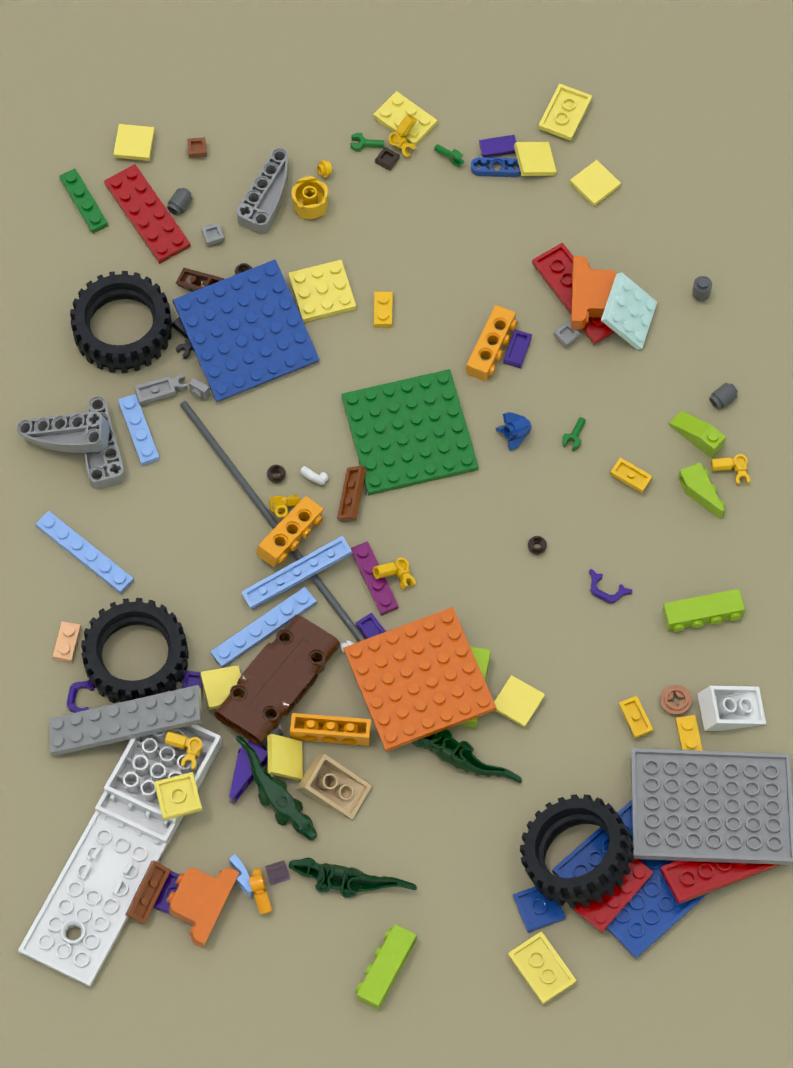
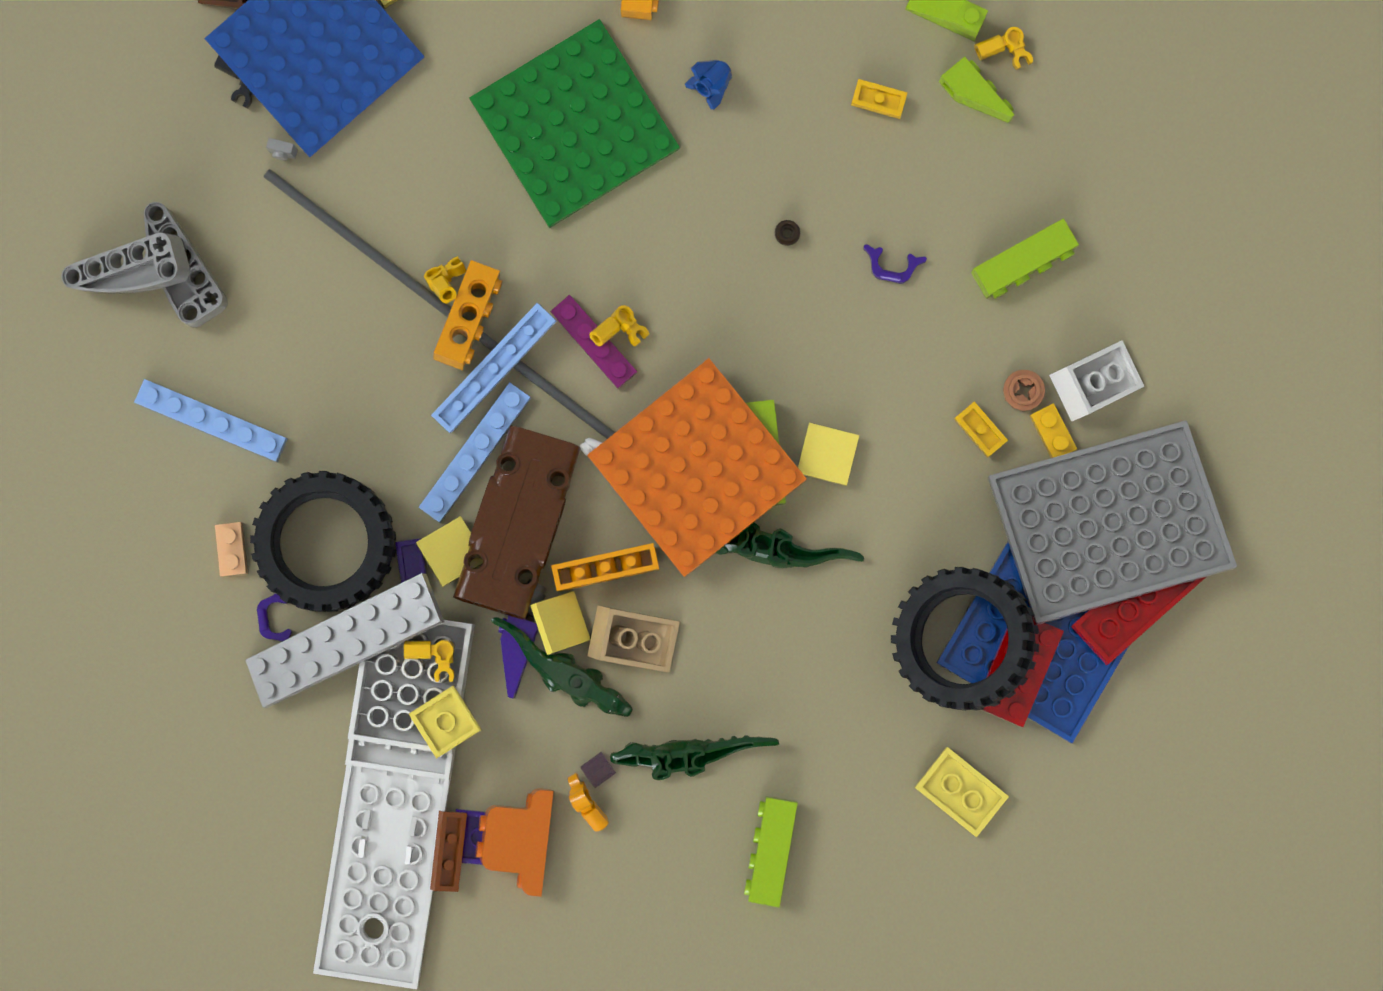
camera: 15 degrees left, 20 degrees up
black tyre [70,271,172,373] -> none
light blue plate [118,394,160,466] -> none
light grey plate [134,375,188,405] -> none
light blue slope [229,854,254,899] -> none
dark brown plate [267,464,286,483] -> none
white arm [300,466,329,485] -> none
dark orange plate [337,466,366,522] -> none
dark purple tile [356,612,386,639] -> none
blue tile [513,887,566,933] -> none
green bar [562,417,586,451] -> none

